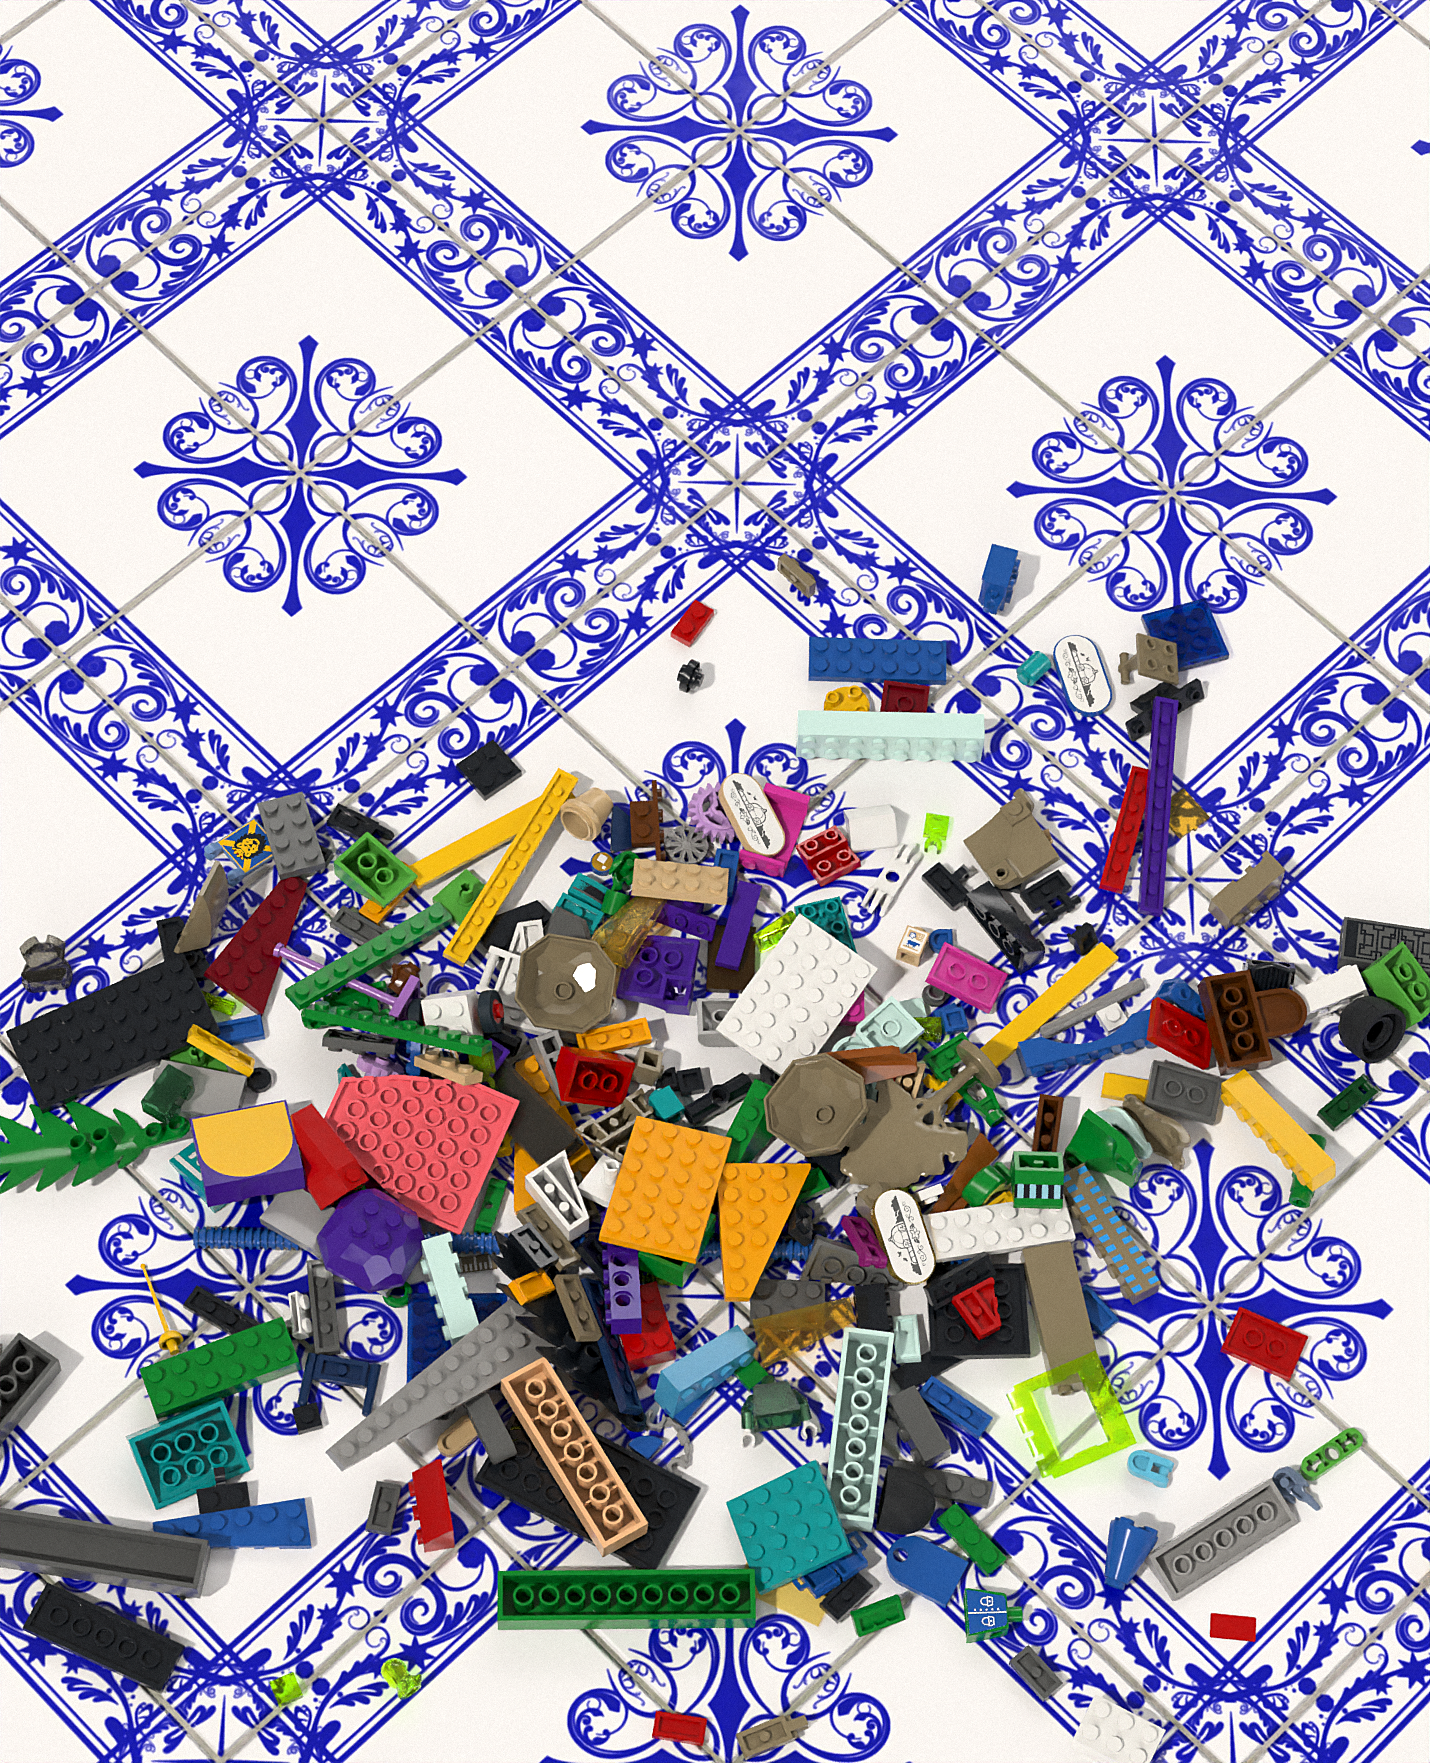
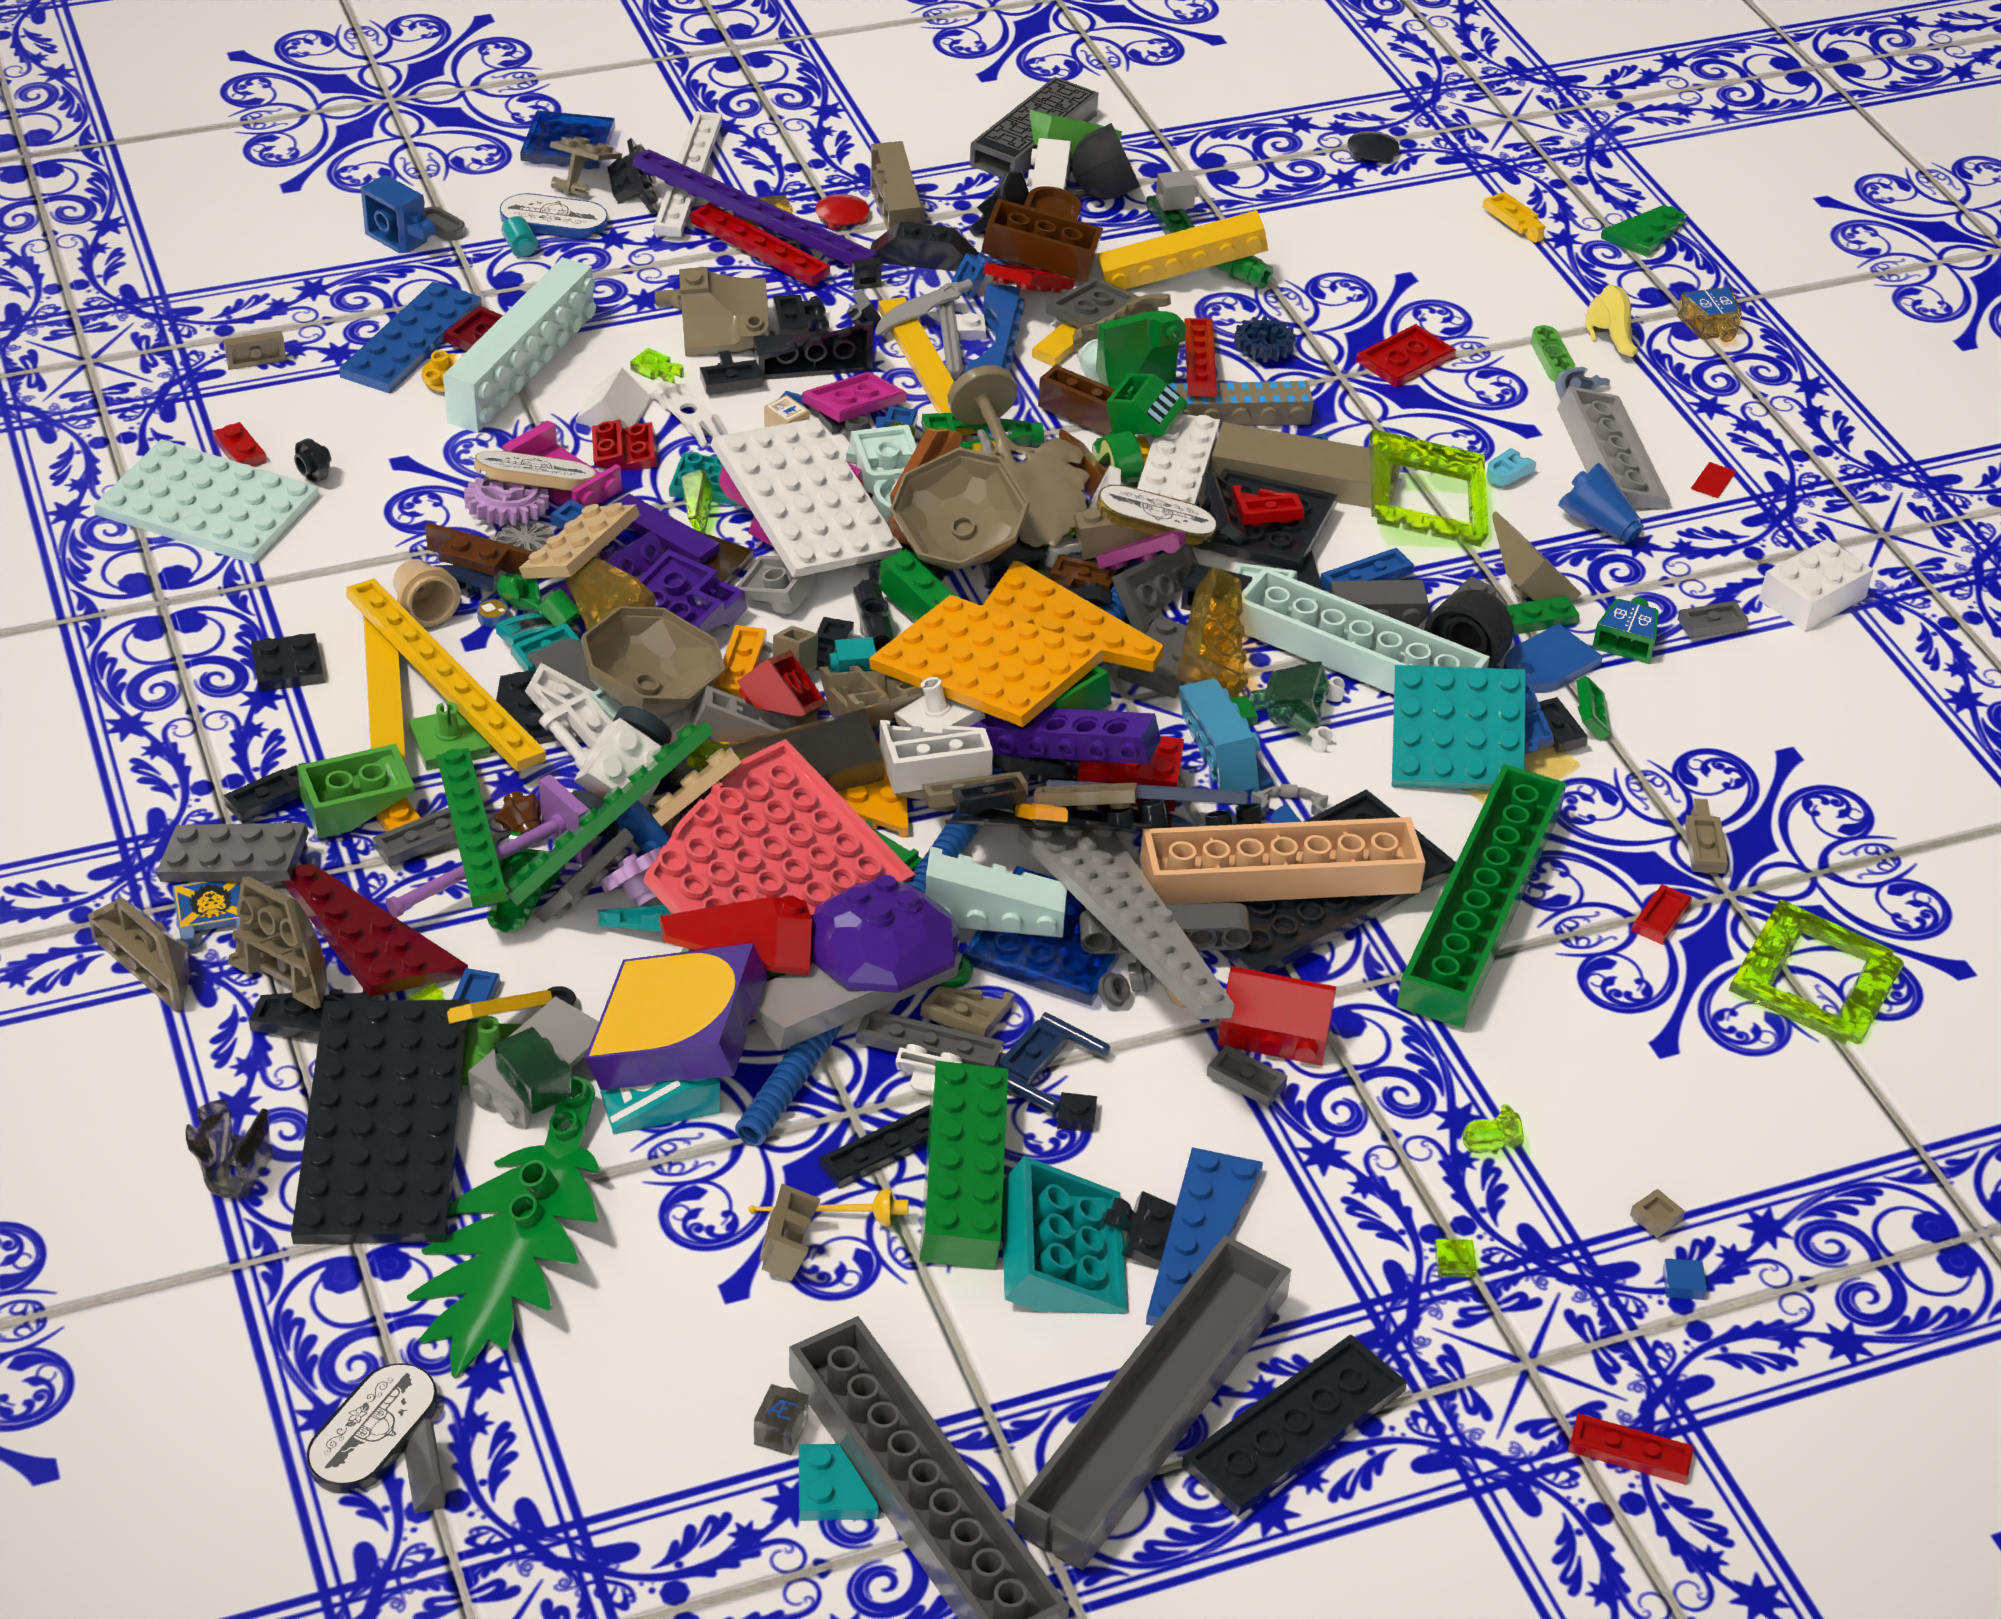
camera: 65 degrees left, 20 degrees down
none -> dark tan wedge [88,897,191,1013]
none -> light aqua plate [93,439,319,564]
none -> dark grey tile [425,207,465,241]
none -> white plate [654,111,722,237]
none -> dark tan window [759,1183,820,1281]
none -> red dish [815,194,869,230]
none -> black plate [852,257,882,290]
none -> black wedge [870,221,979,271]
none -> light grey sword [875,279,973,337]
none -> dark tan wing [920,986,1015,1037]
none -> reddish brown hinge [1050,555,1118,592]
none -> light grey brick [1156,170,1199,211]
none -> red tile [1184,318,1217,397]
none -> dark blue gear [1234,316,1296,362]
none -> dark tan wedge [1492,511,1582,601]
none -> light yellow piece [1585,284,1639,357]

